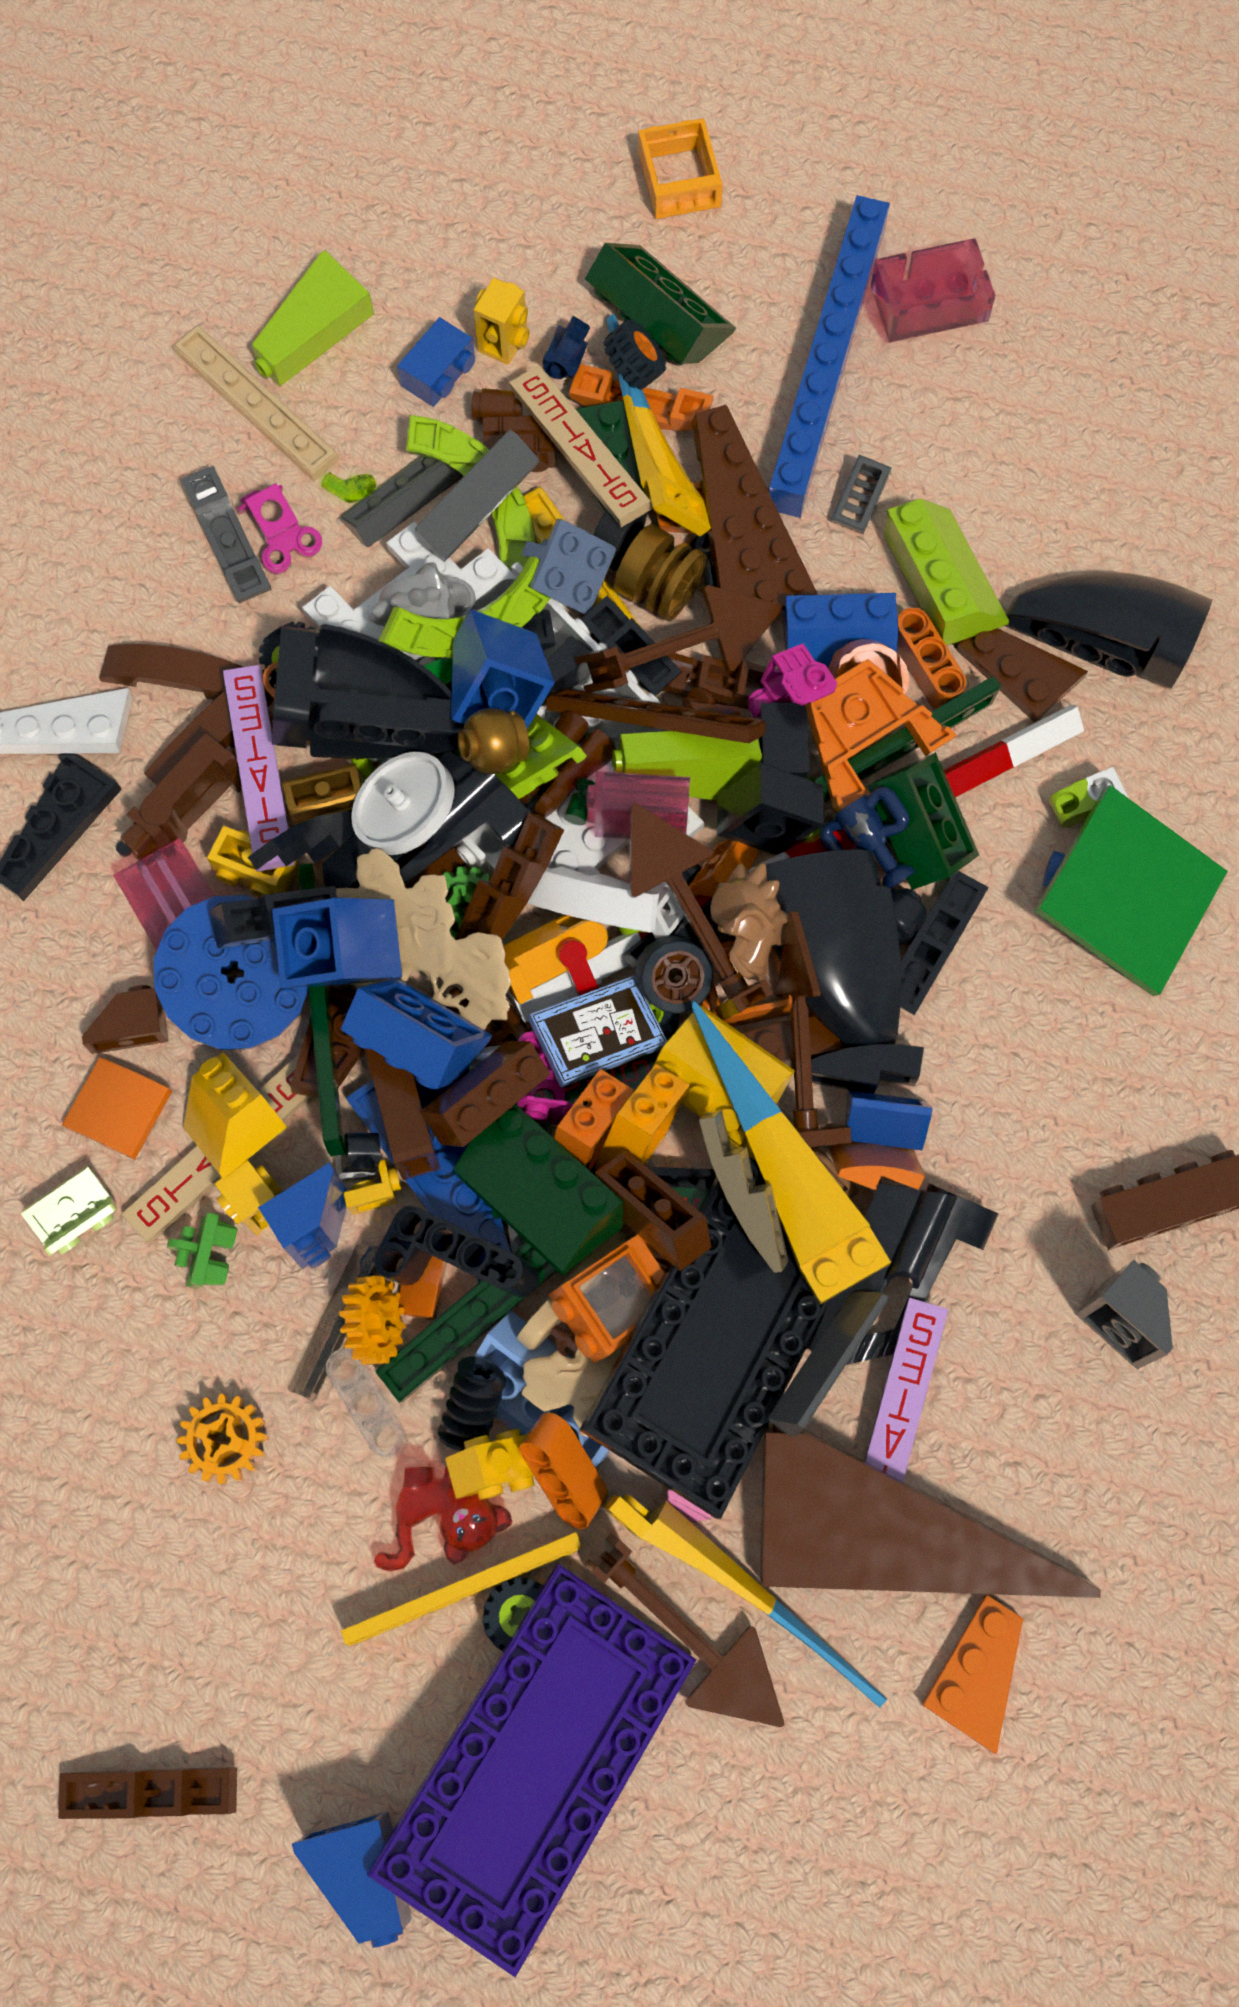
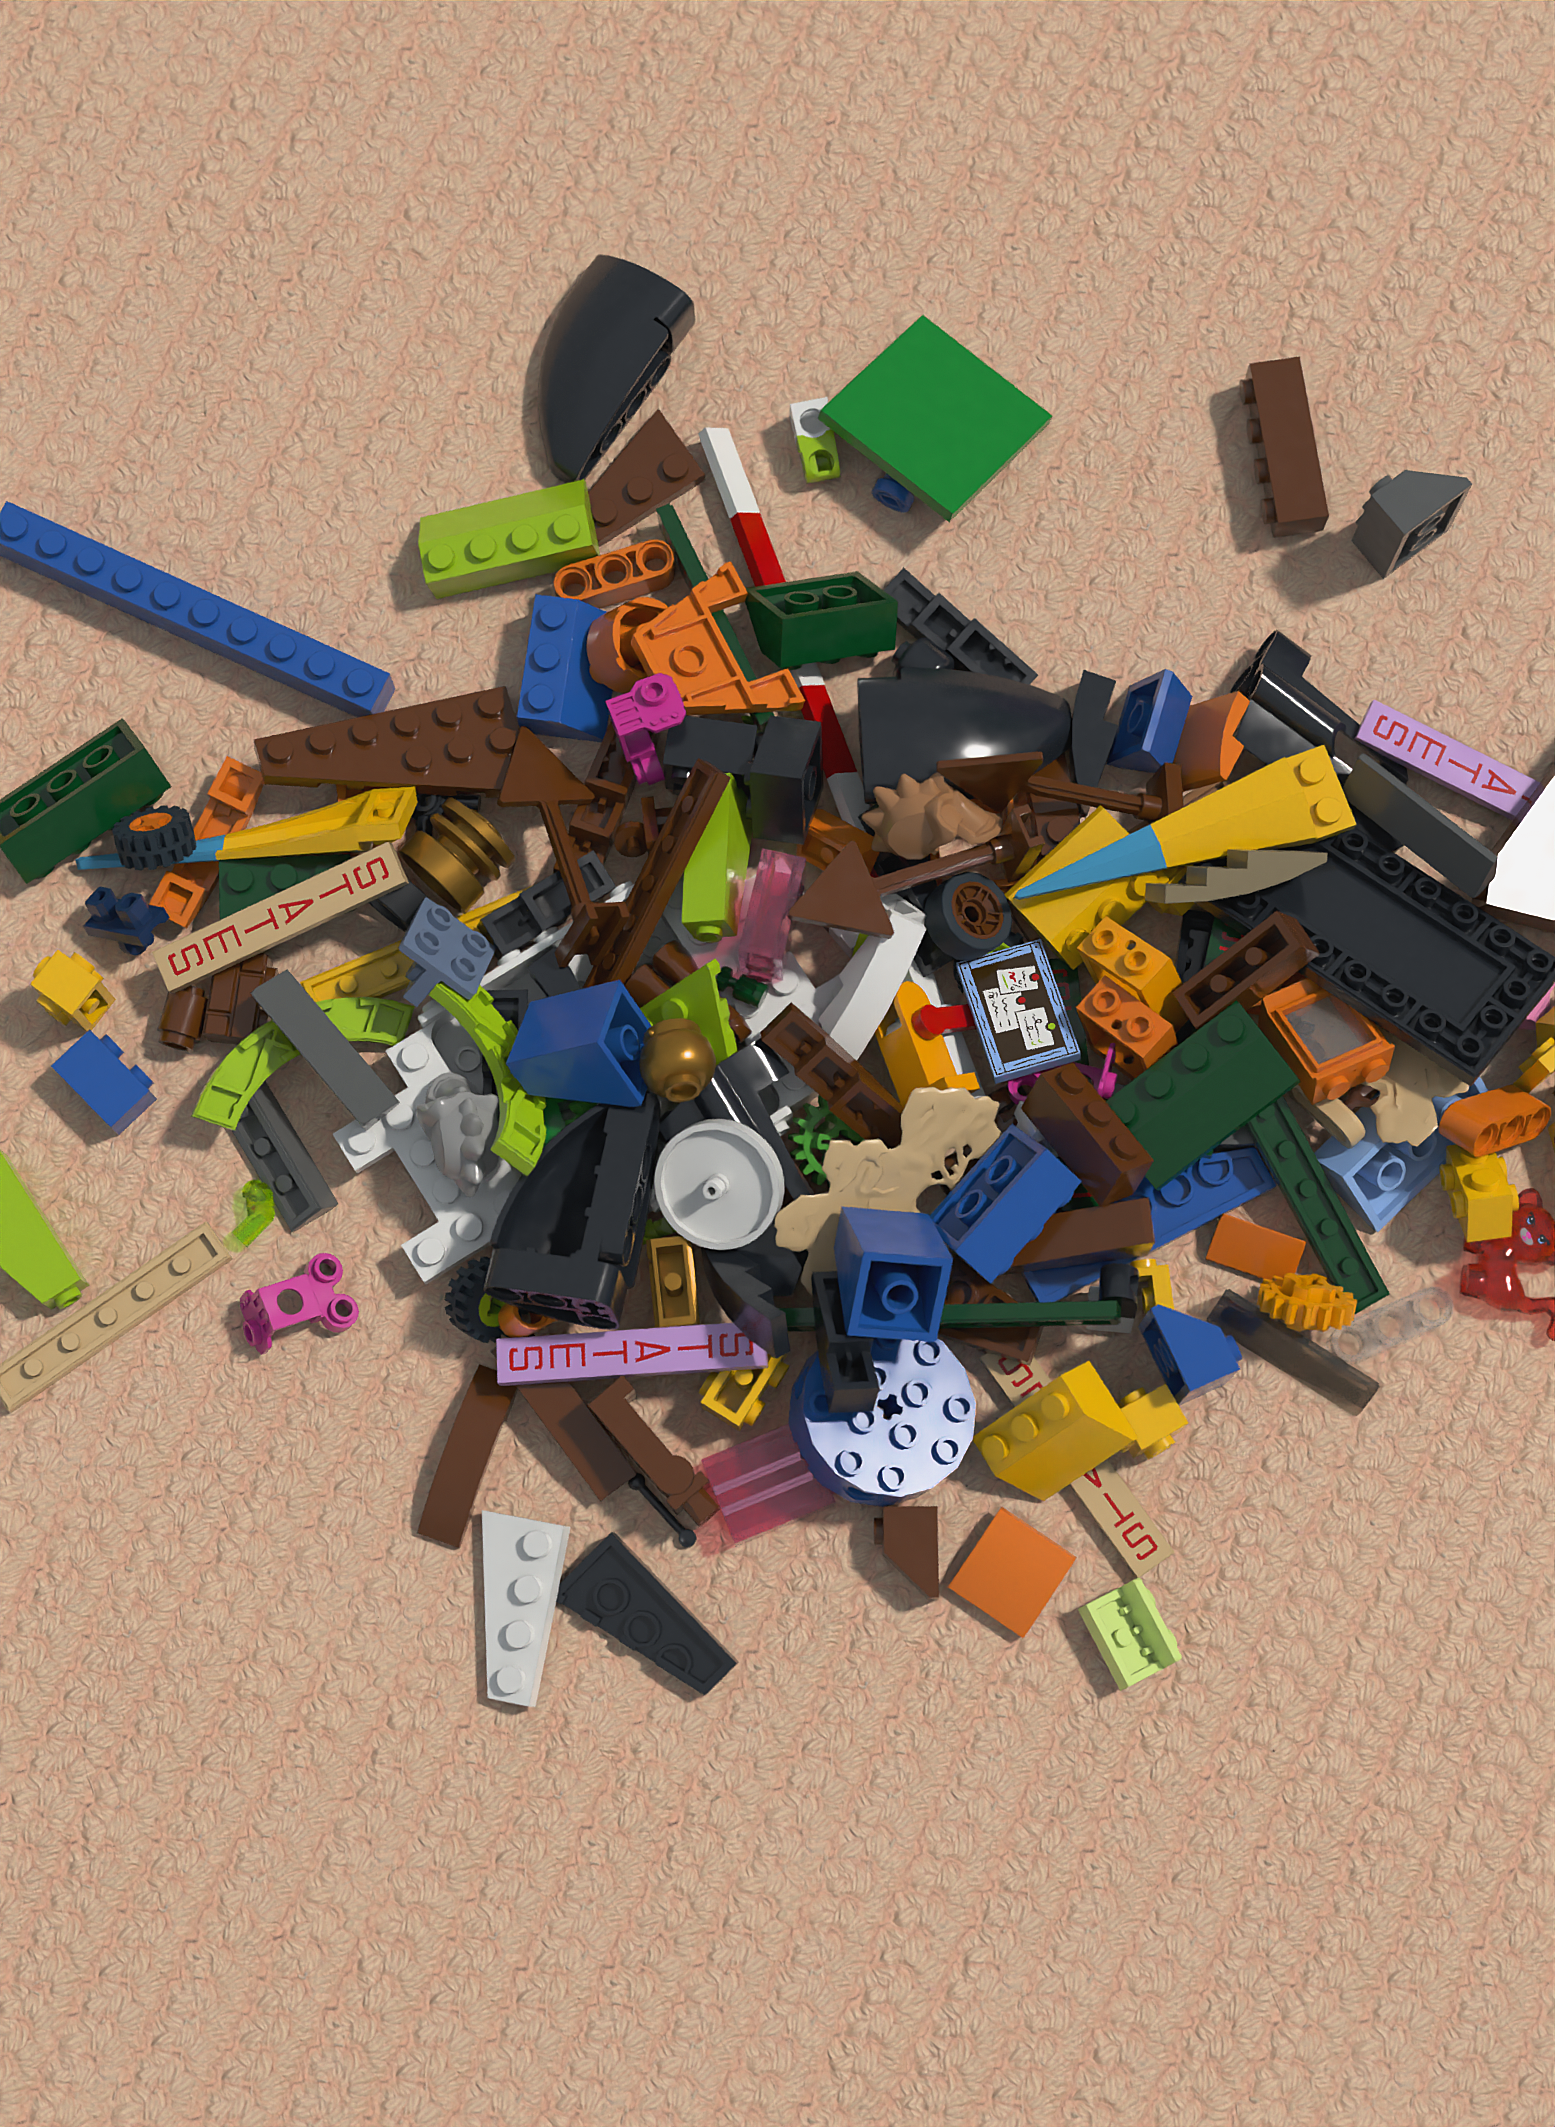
camera: 80 degrees left, 5 degrees up
bright green hips [167,1212,238,1289] -> none
light orange gear [176,1393,269,1485] -> none
dark grey slope [181,465,272,603] -> none
black beam [374,1205,539,1297] -> none
black piece [437,1356,507,1451] -> none
dark blue piece [820,787,917,889] -> none
dark grey slope [831,454,892,534] -> none
clear pink piece [870,238,996,343] -> none

